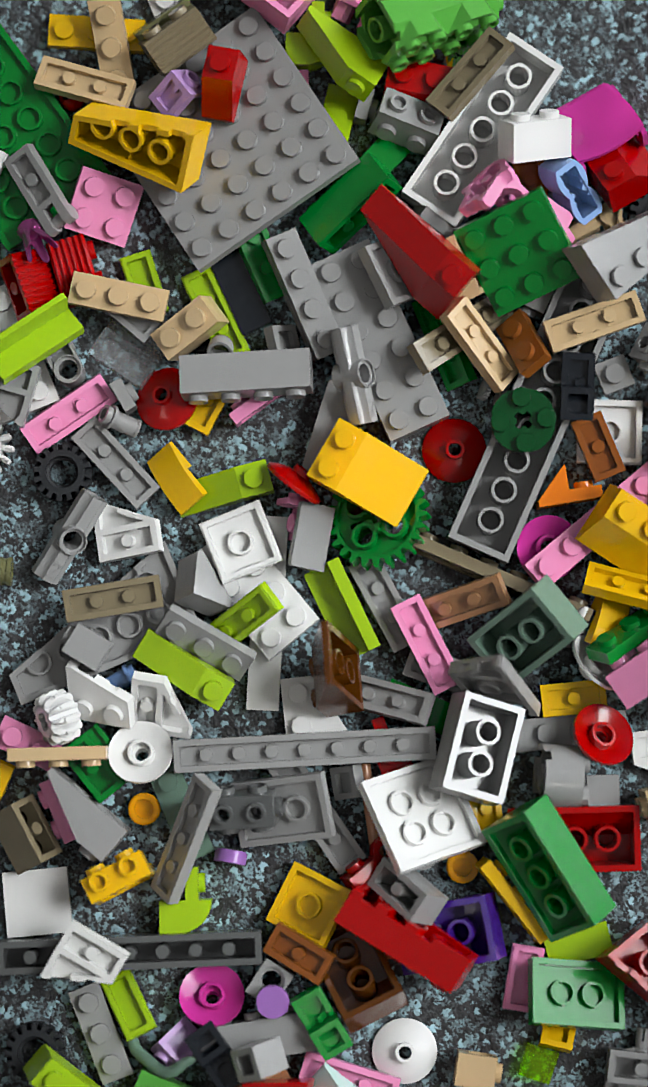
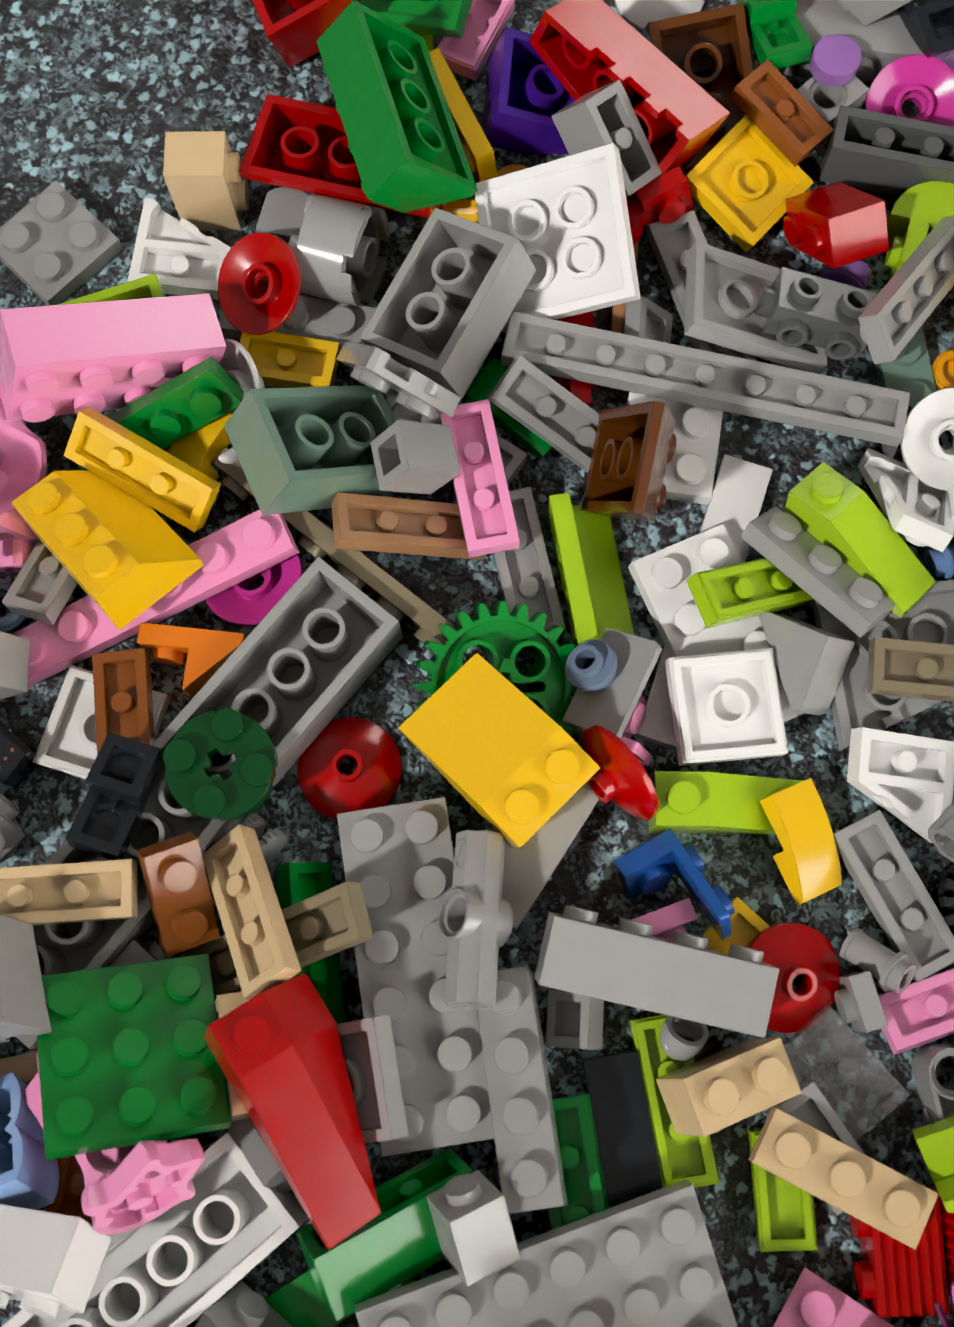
camera: 160 degrees left, 10 degrees down
light grey plate [595,354,635,396] -> none
none -> light grey brick [370,419,460,495]
none -> light grey brick [426,1170,521,1287]
none -> sand blue plate [565,640,618,692]
none -> blue bracket [614,829,735,941]
none -> red brick [783,181,889,269]

